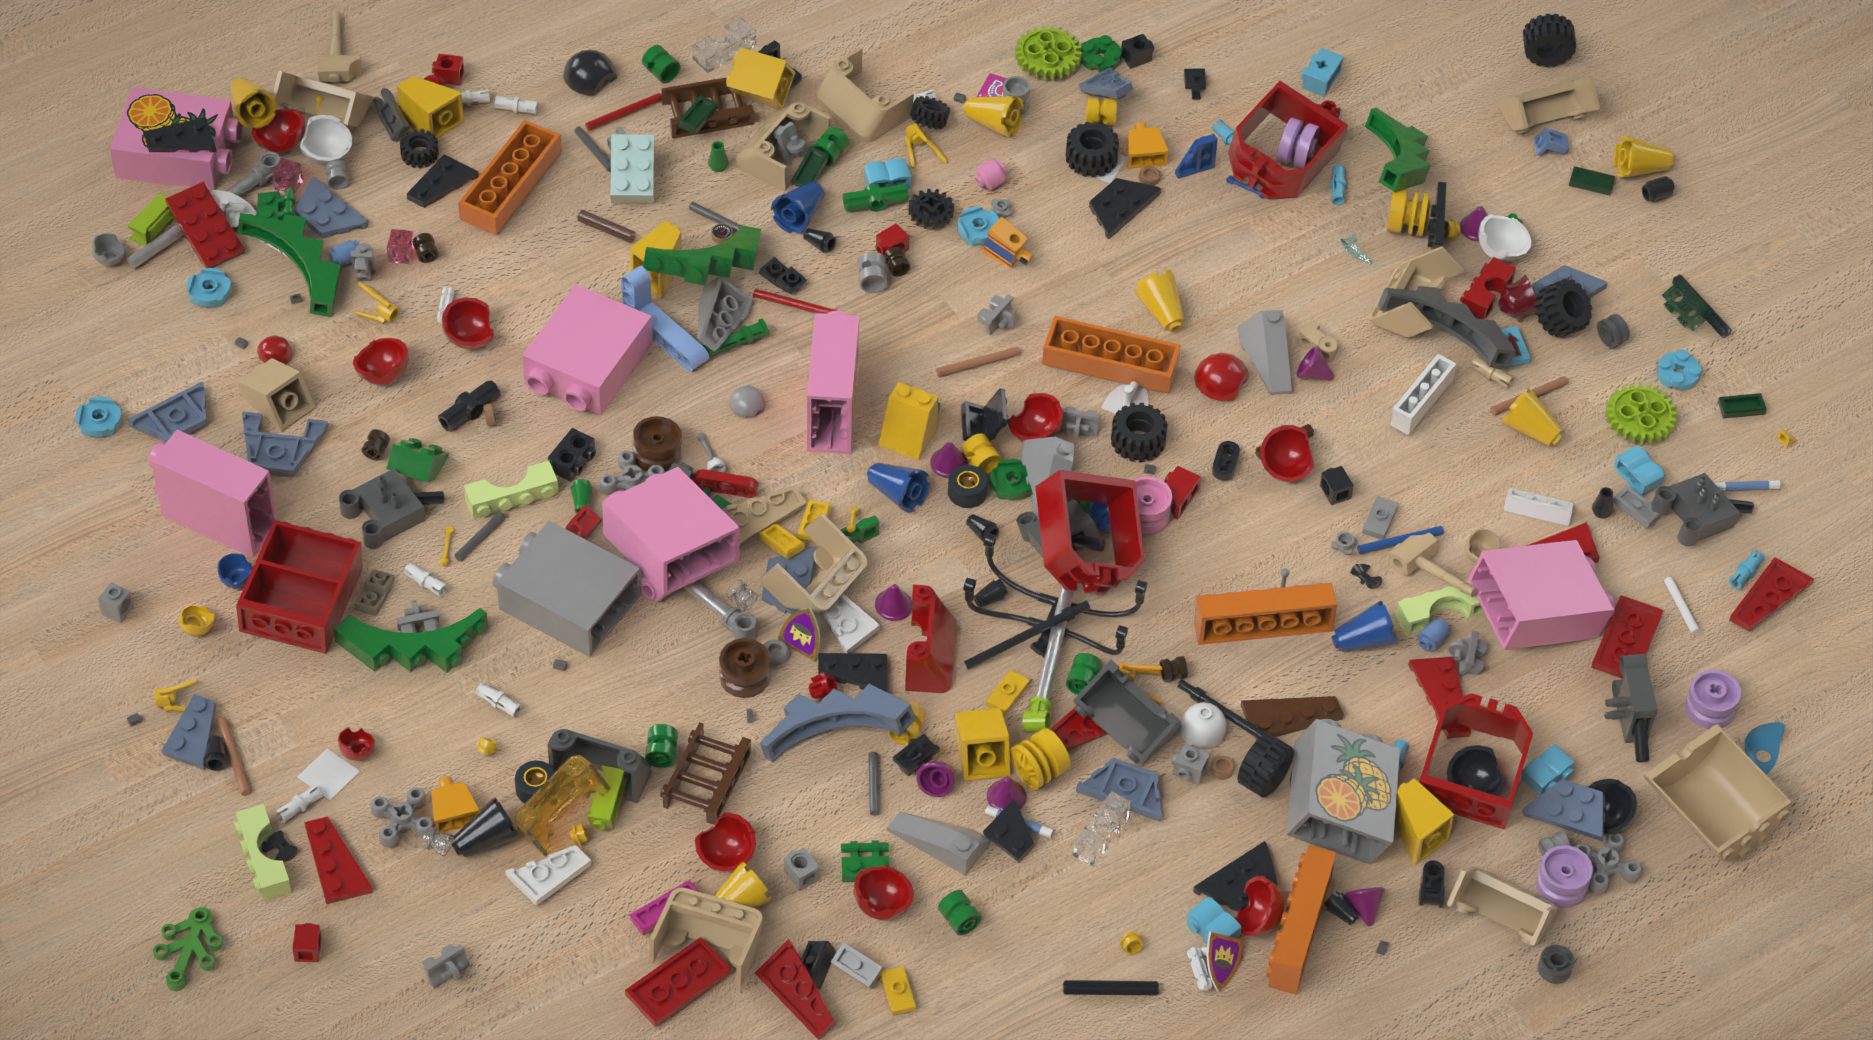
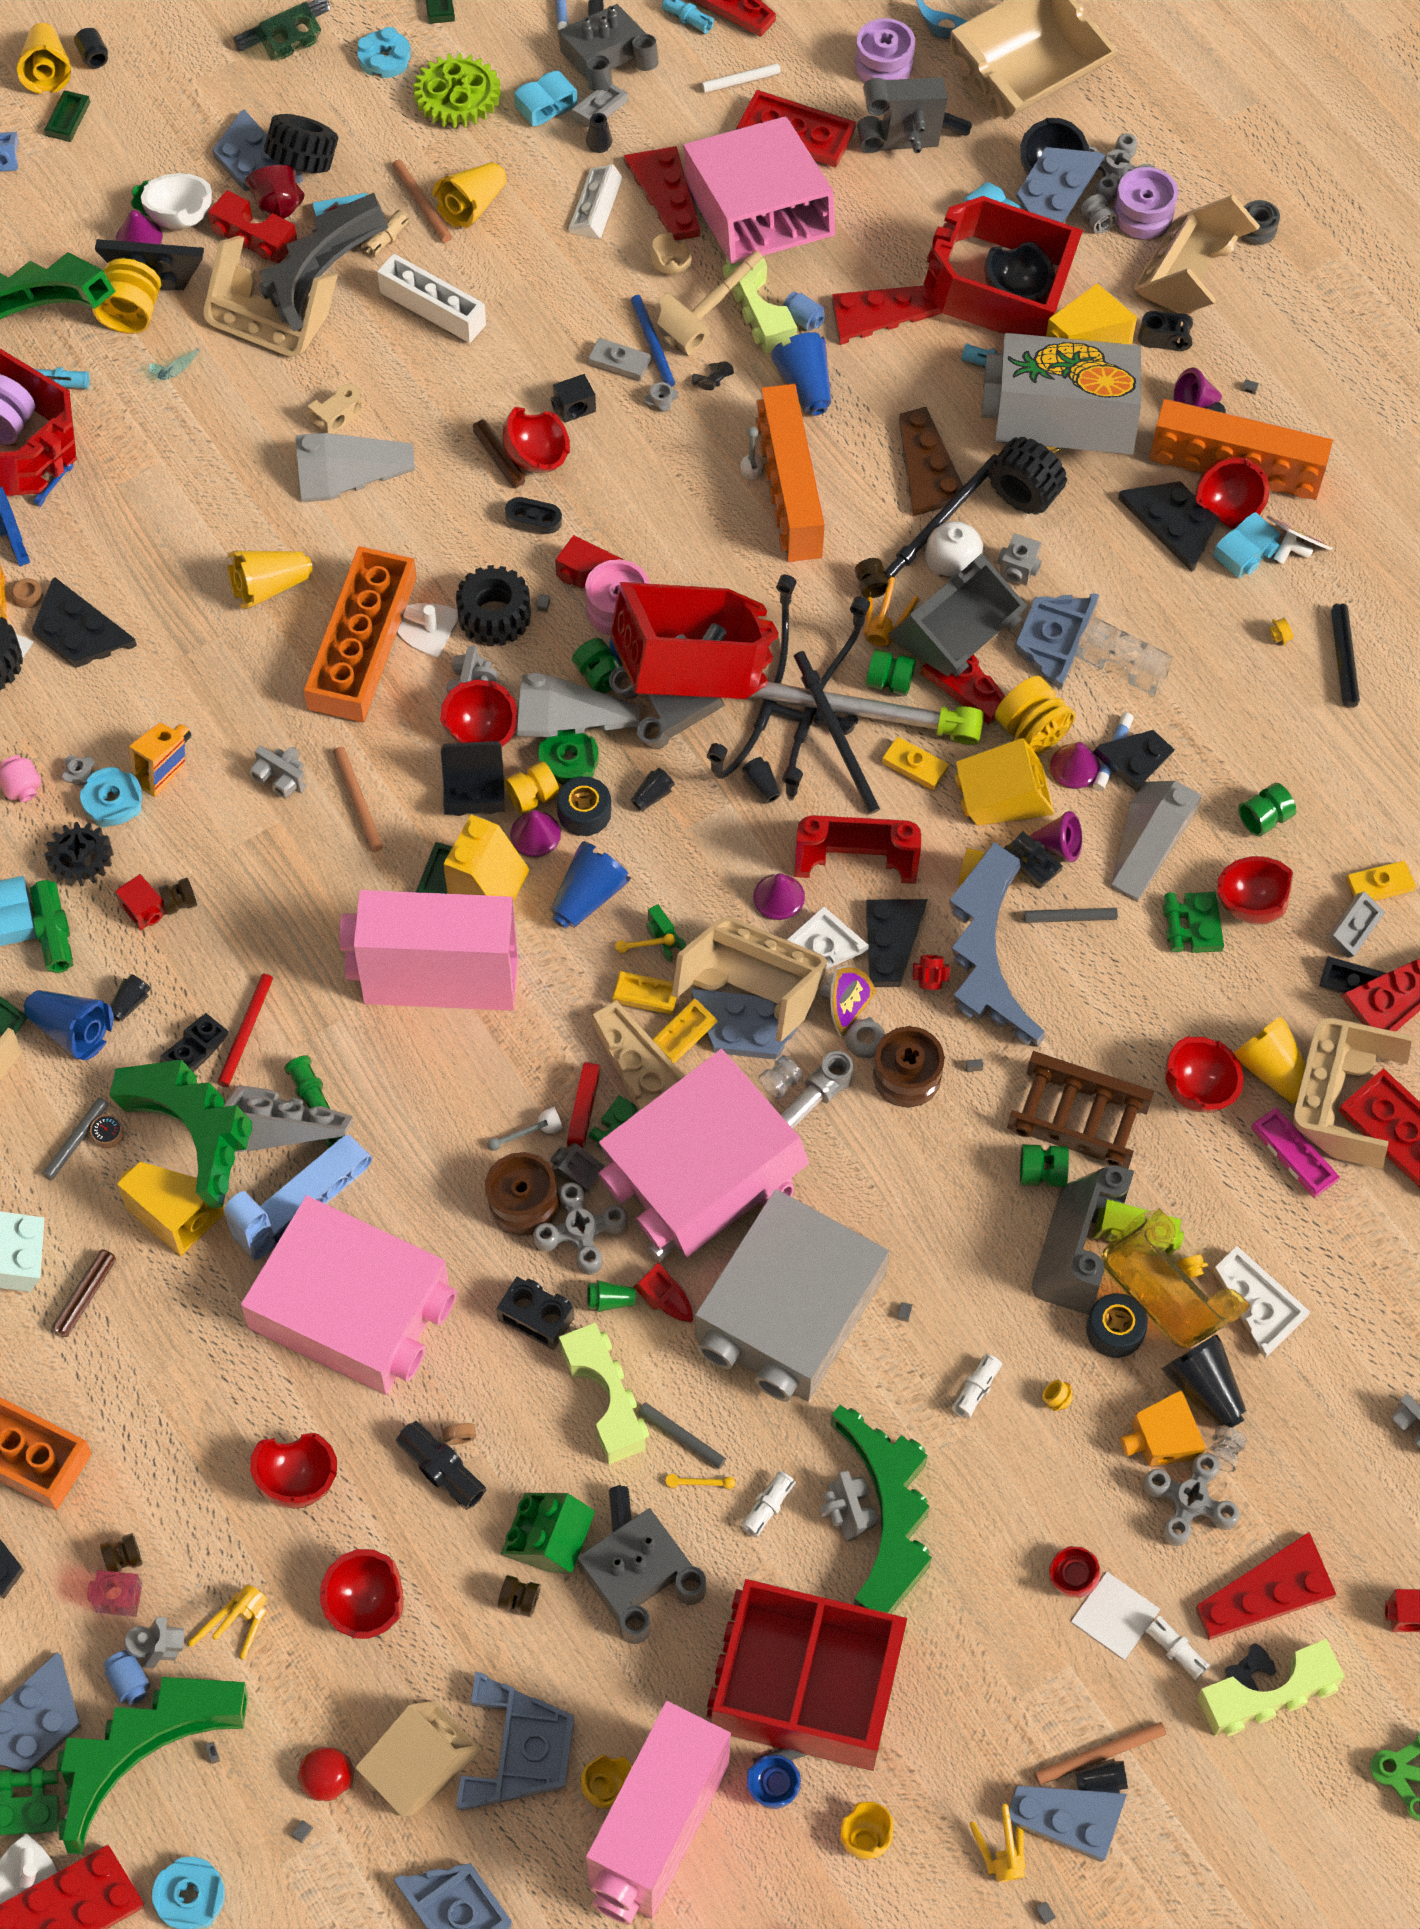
camera: 90 degrees left, 10 degrees up
dark tan slope [355,569,394,616] -> none
white axle [437,287,454,324] -> none
light grey hair [730,386,764,417] -> none
light grey brick [784,847,819,891] -> none
light grey wheel [858,252,887,293] -> none
white axle [1187,947,1212,992] -> none
red cylinder [1194,352,1249,401] -> none
medium nougat tile [1210,756,1234,780] -> none
magenta hat [1296,347,1334,381] -> none
light grey hips [1449,630,1487,676] -> none
dark grey wheel [1597,314,1630,348] -> none

